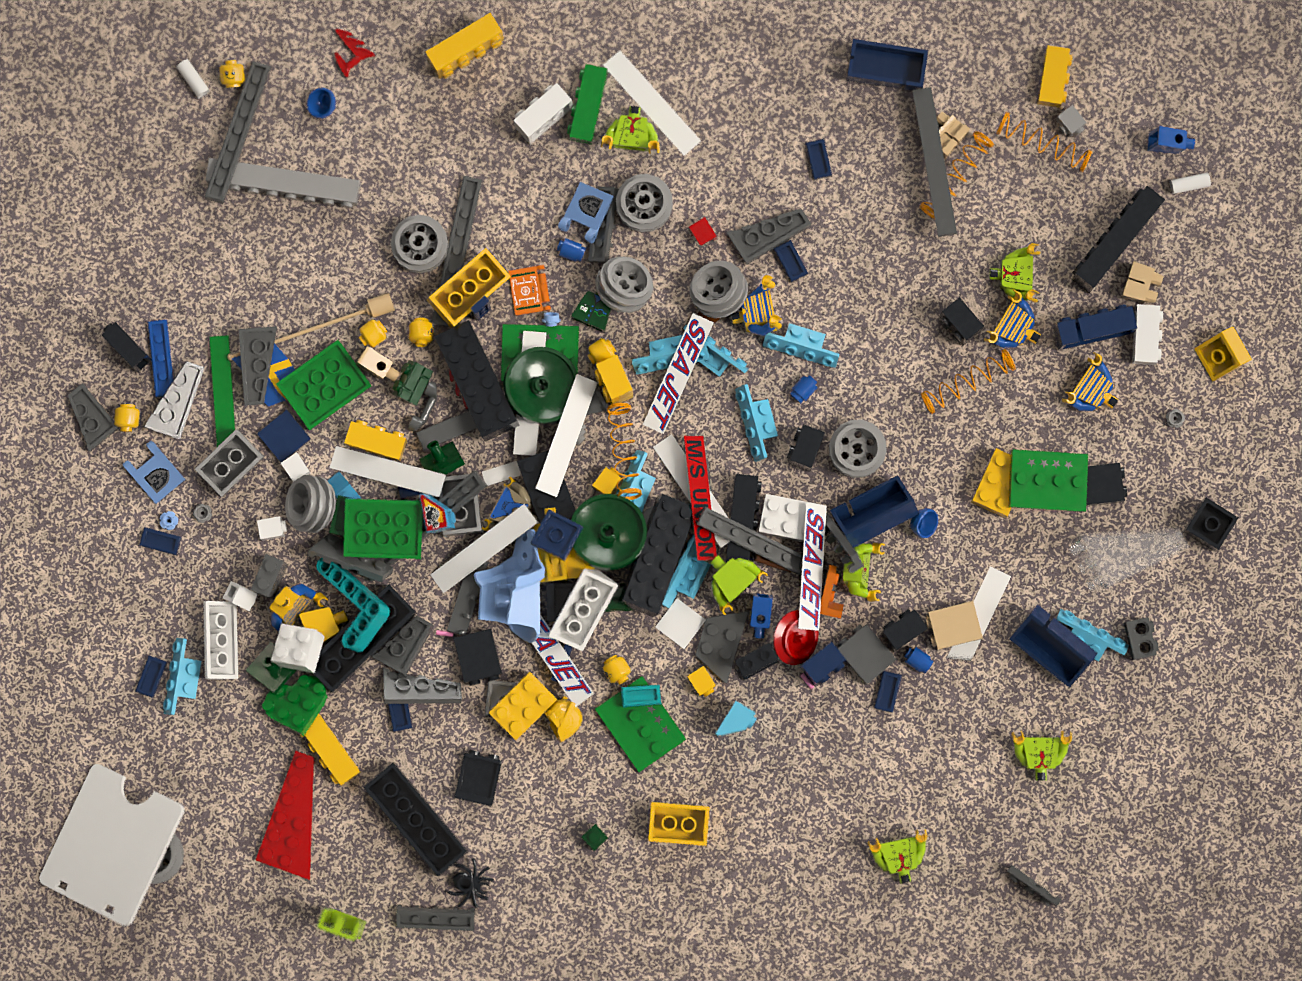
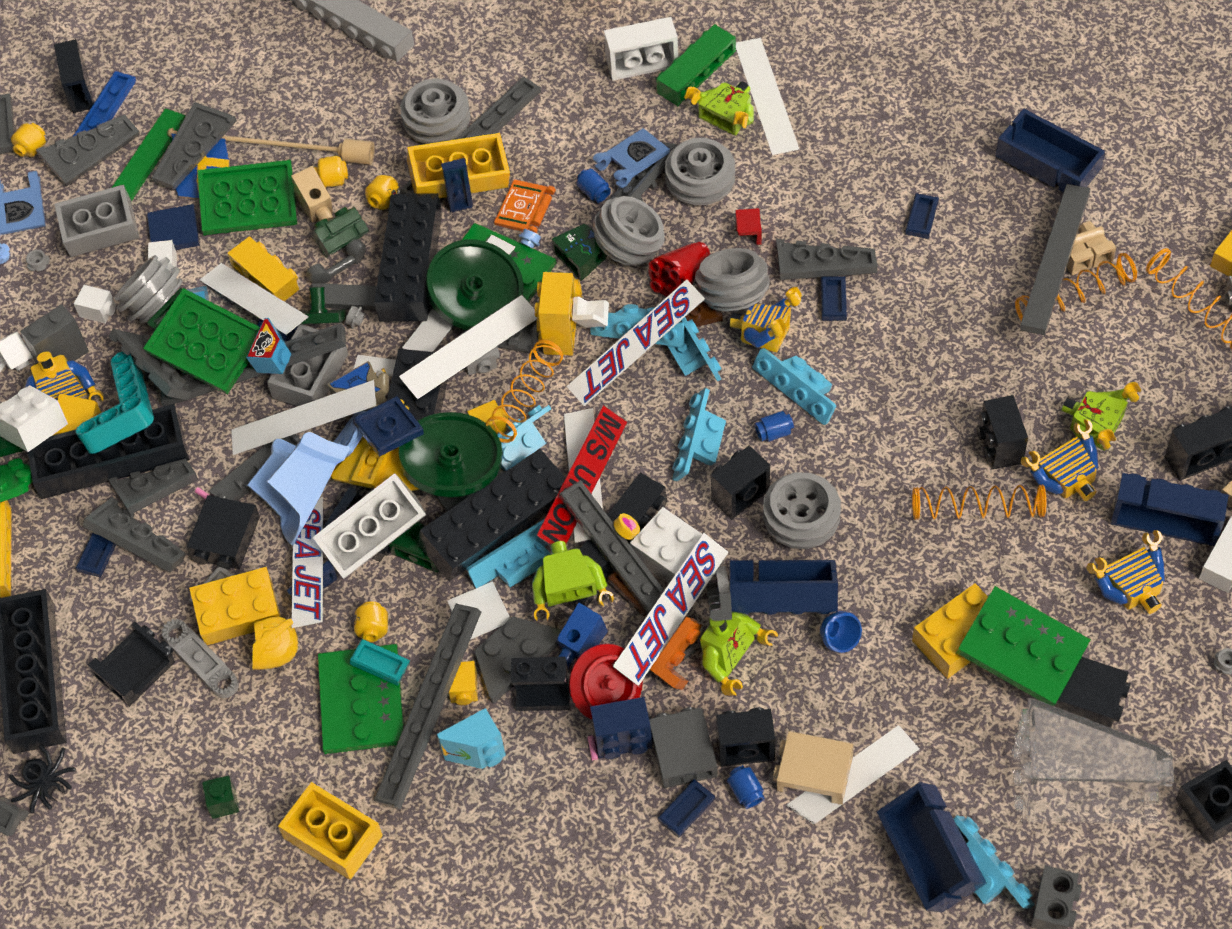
camera: 30 degrees right, 25 degrees down
none -> light grey plate [162,619,239,698]
none -> light grey plate [345,306,365,329]
none -> dark grey tile [374,603,481,810]
none -> white panel [572,297,609,328]
none -> yellow tile [614,513,640,540]
none -> red cone [648,242,710,297]

